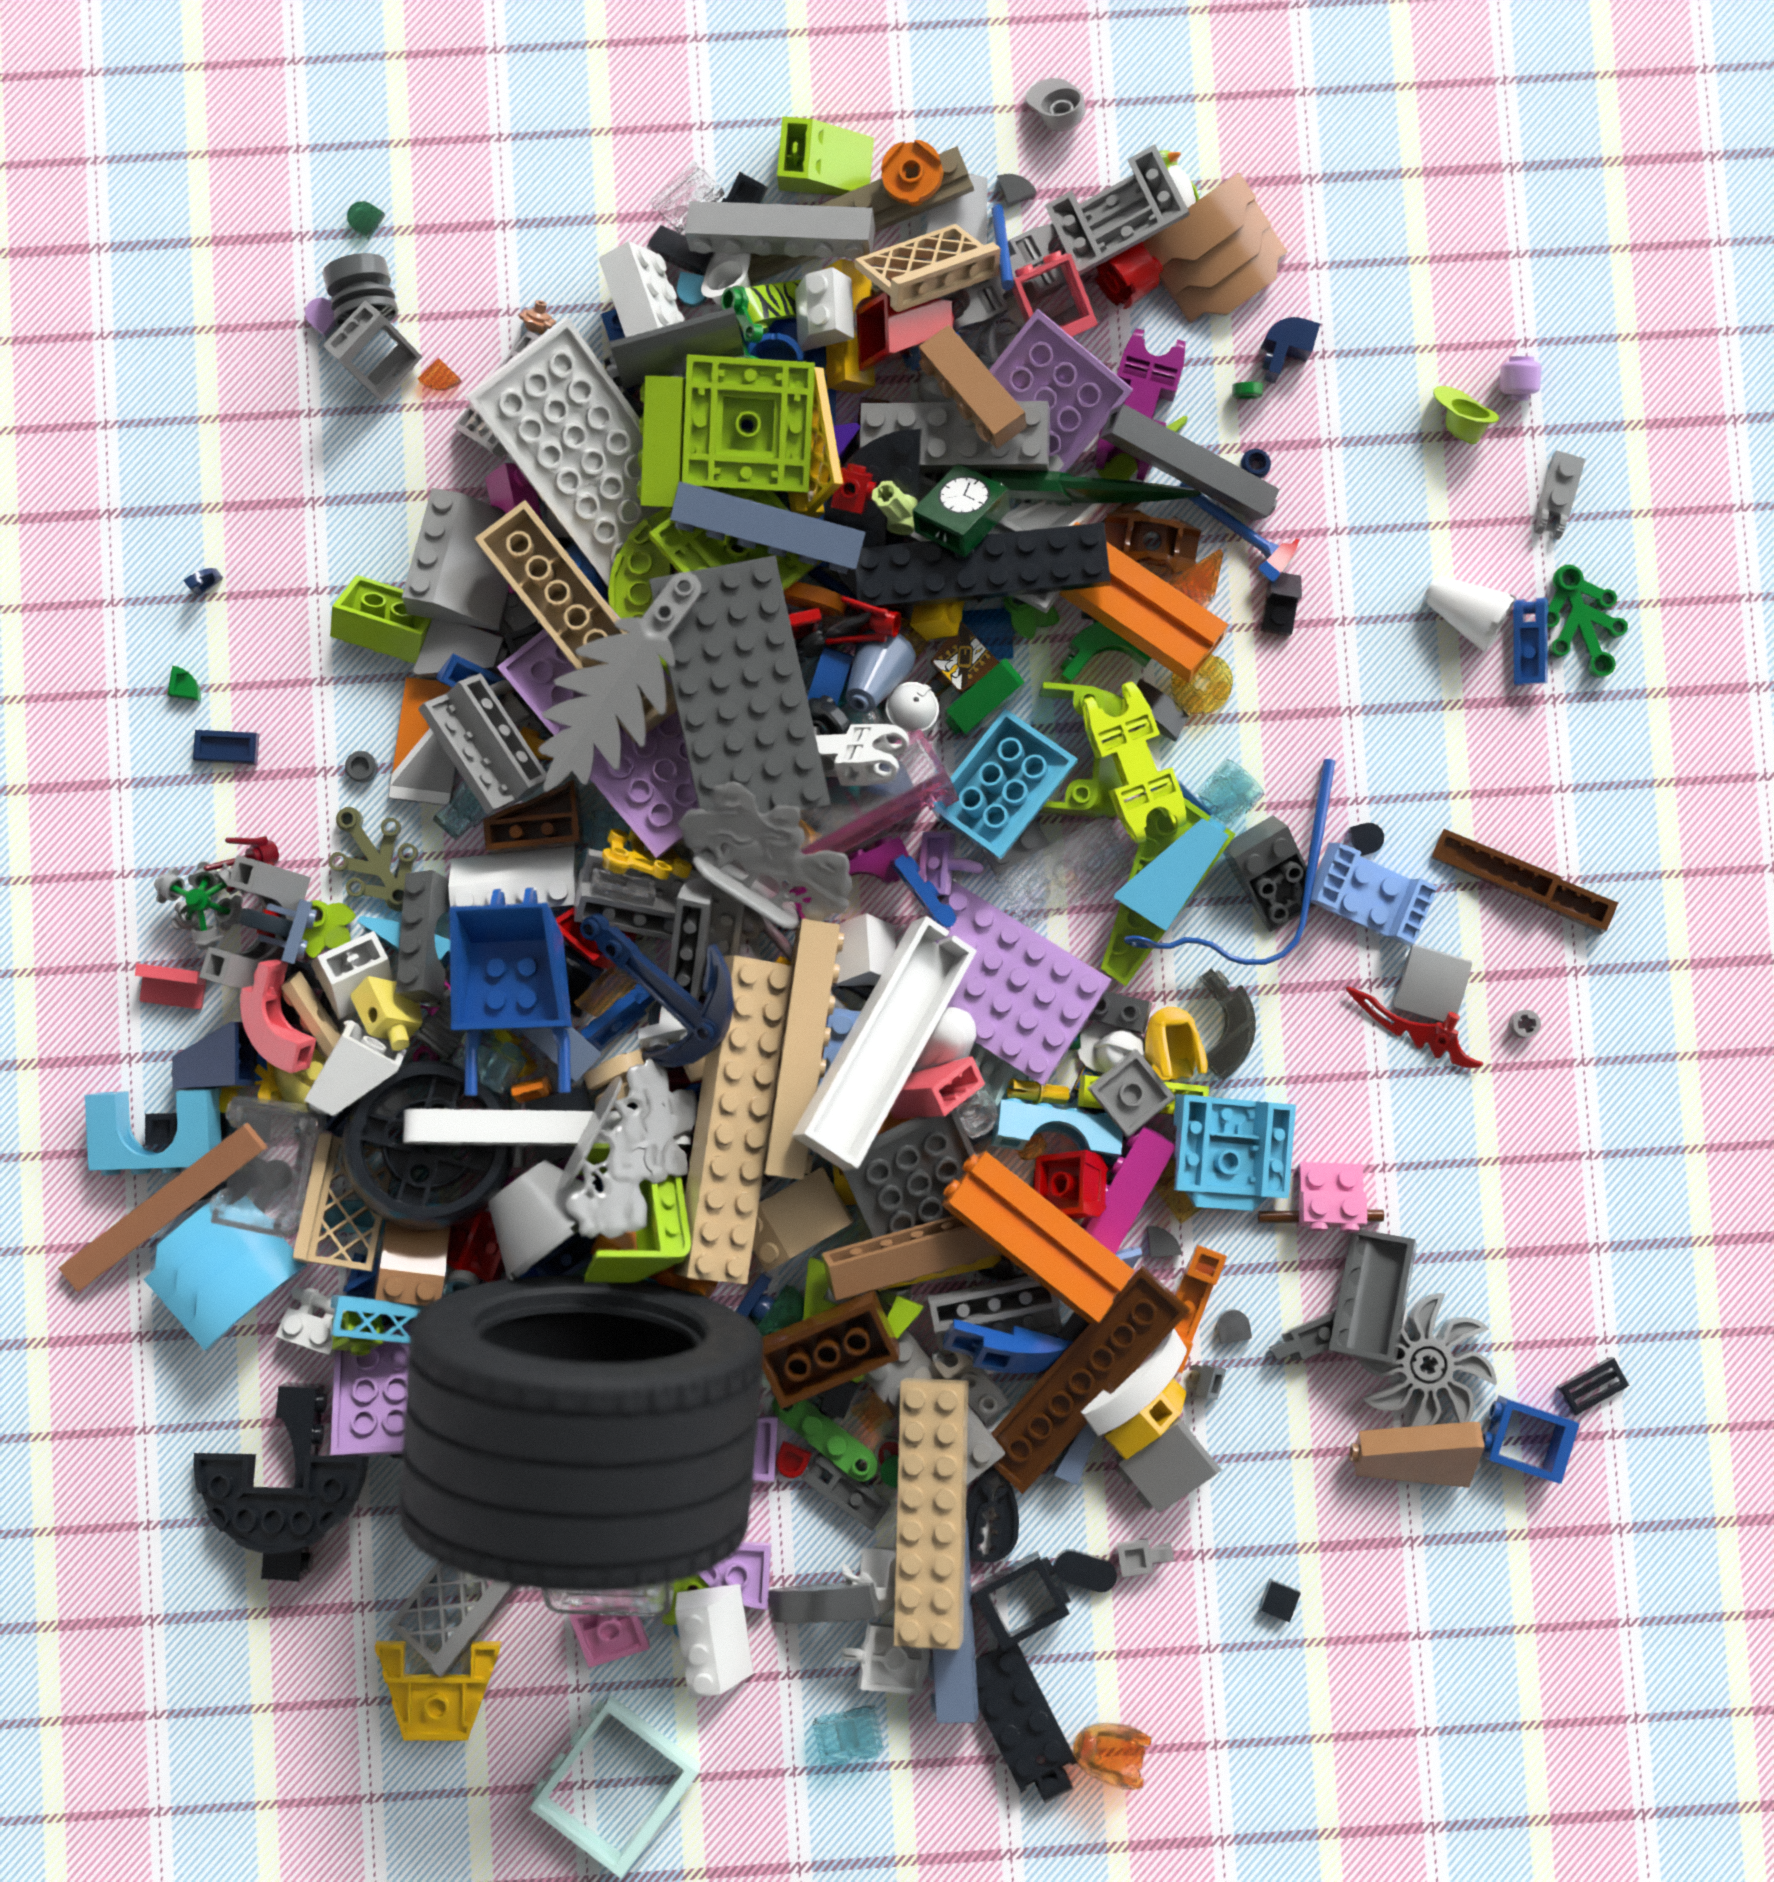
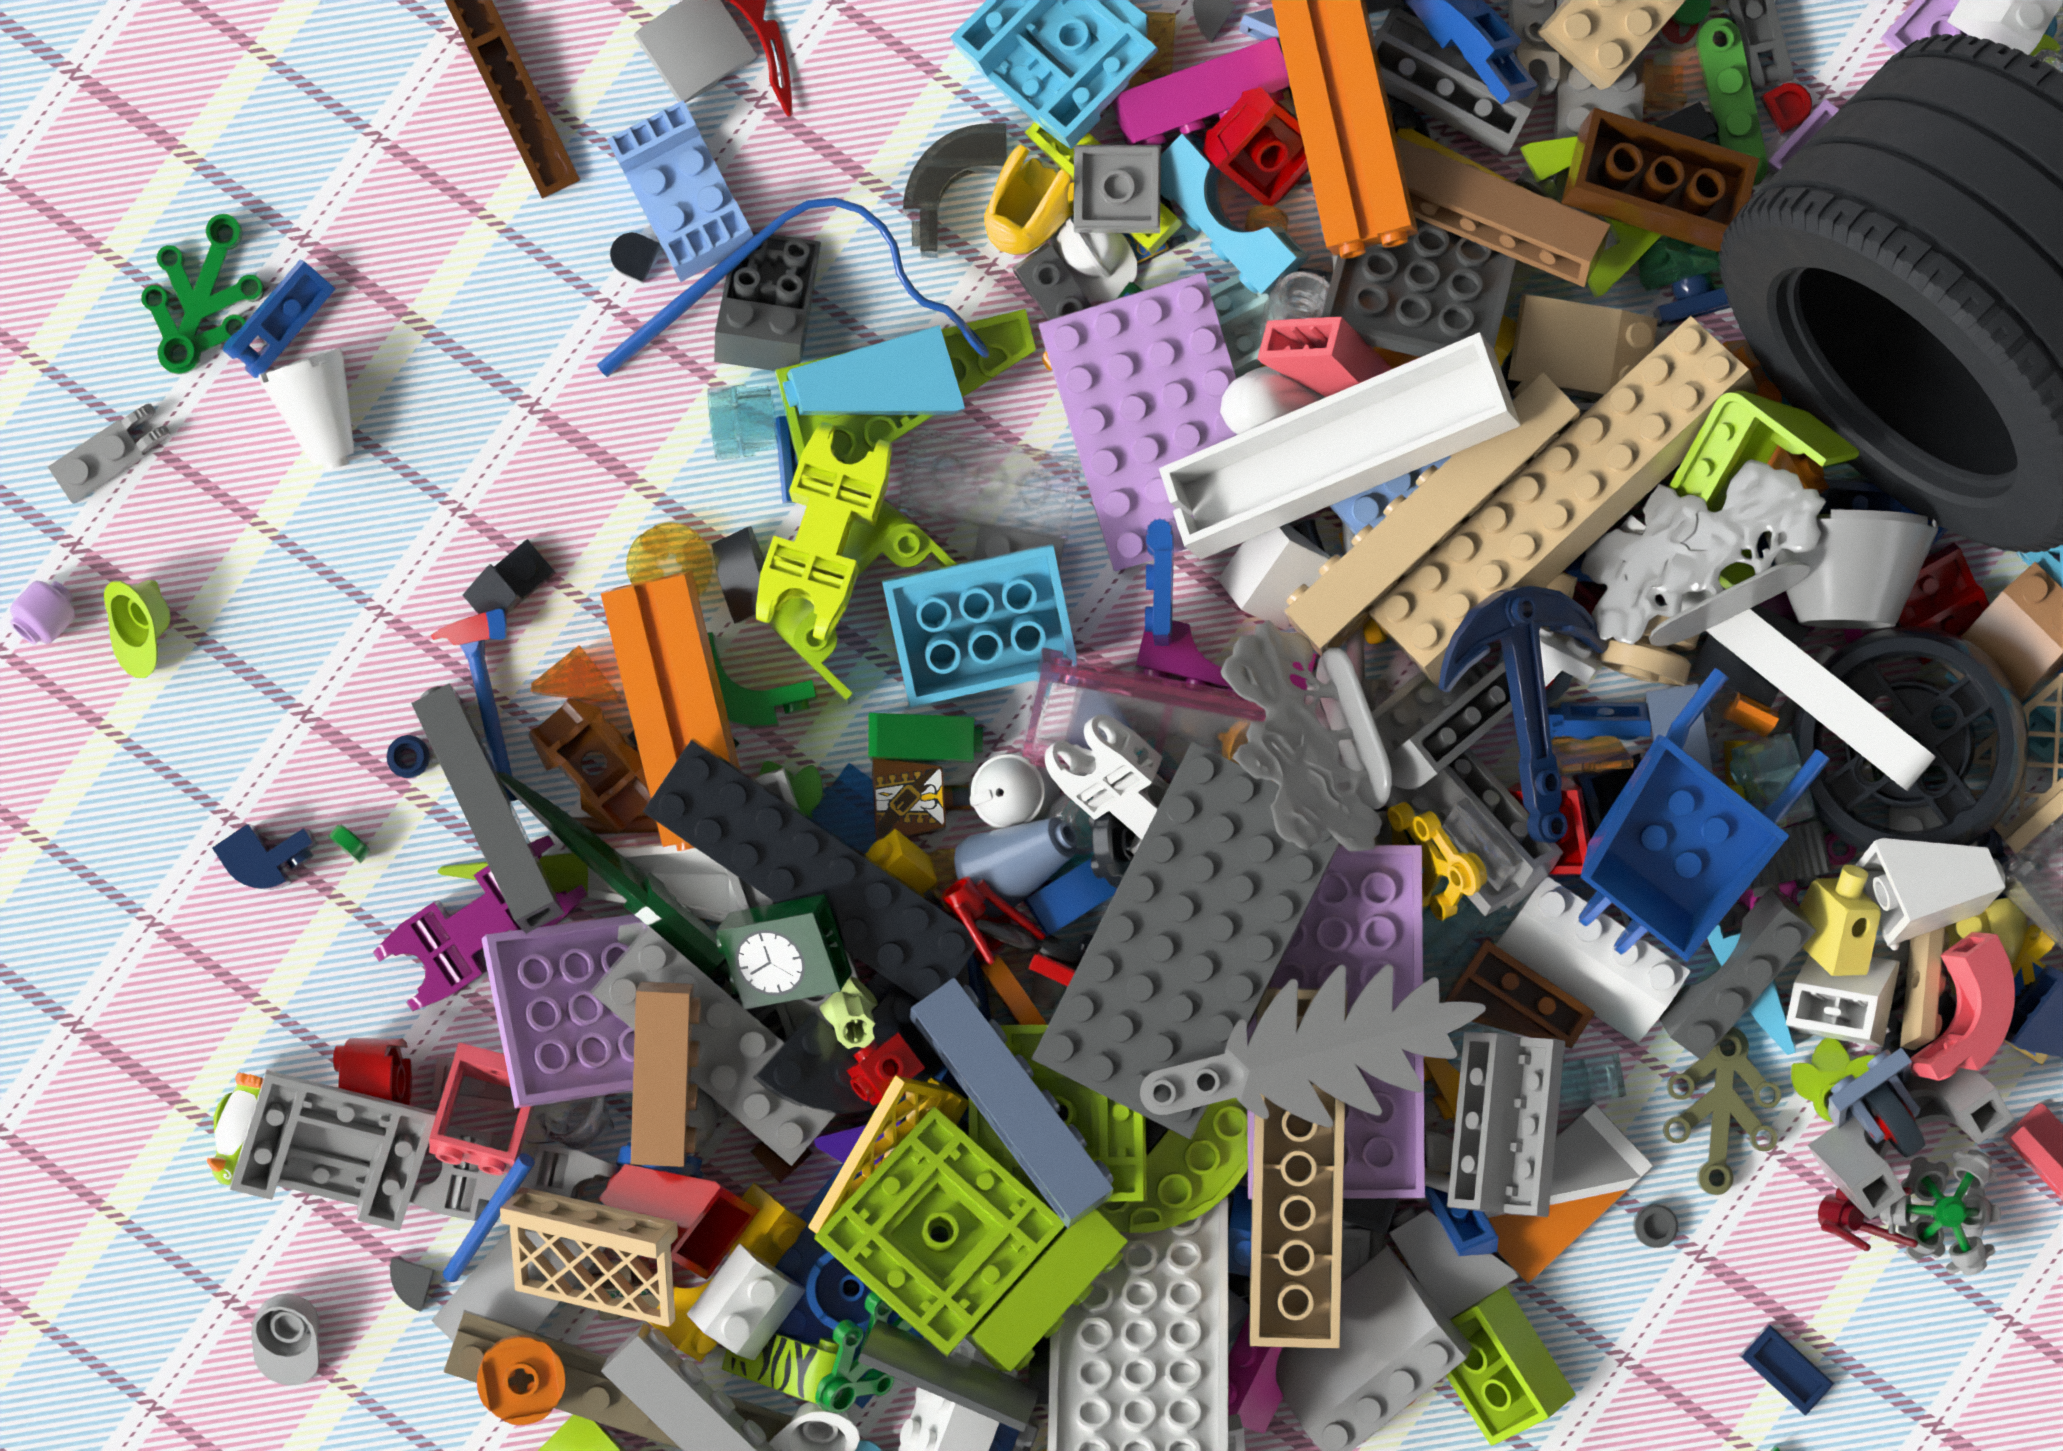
camera: 135 degrees left, 0 degrees up
dark grey tile [446,1270,480,1293] -> none
lavender plate [919,832,983,896] -> none
yellow axle [1007,1078,1070,1105] -> none
medium nougat slope [1143,172,1288,323] -> none

